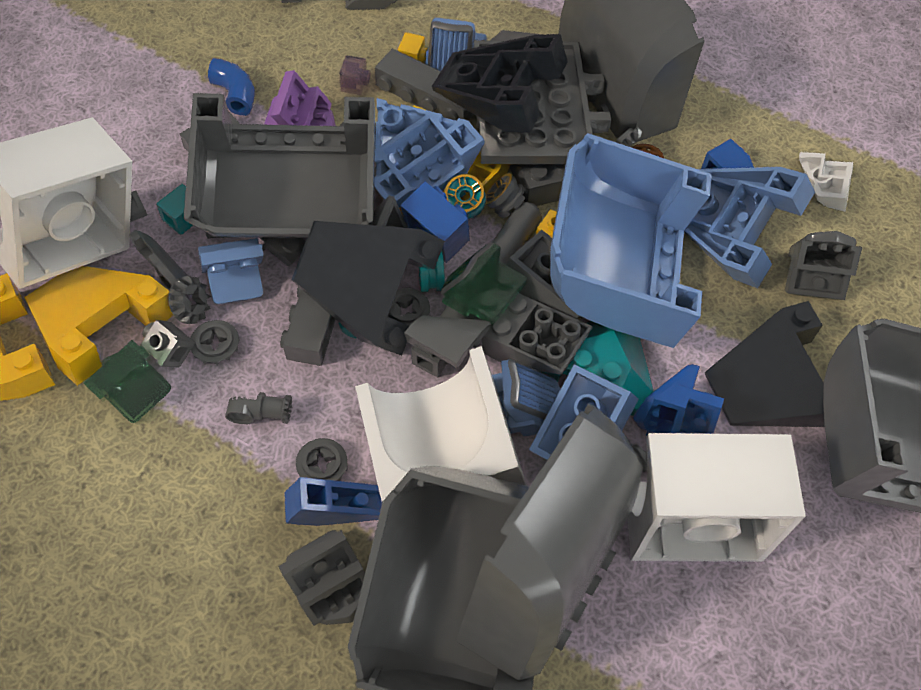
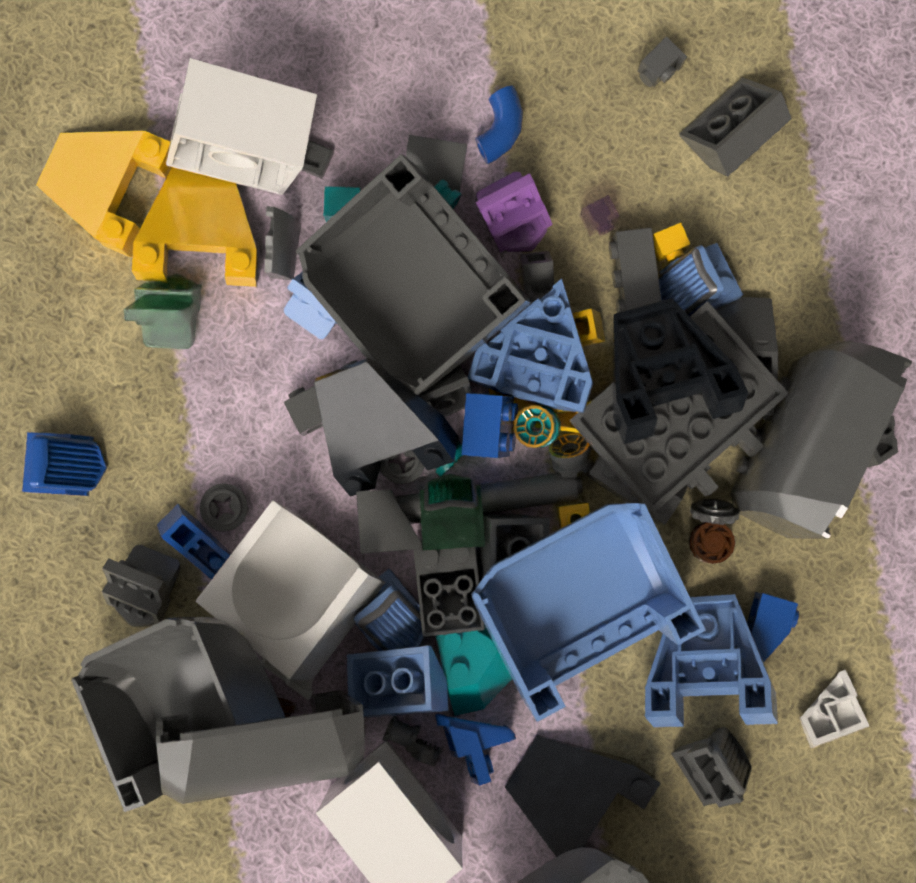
camera: 55 degrees right, 25 degrees up
dark grey brick [140,320,195,368] -> none
dark grey gear [168,276,211,324] -> none
dark grey gear [191,320,240,366] -> none
dark grey connector [225,392,292,425] -> none
none -> blue piece [22,432,107,496]

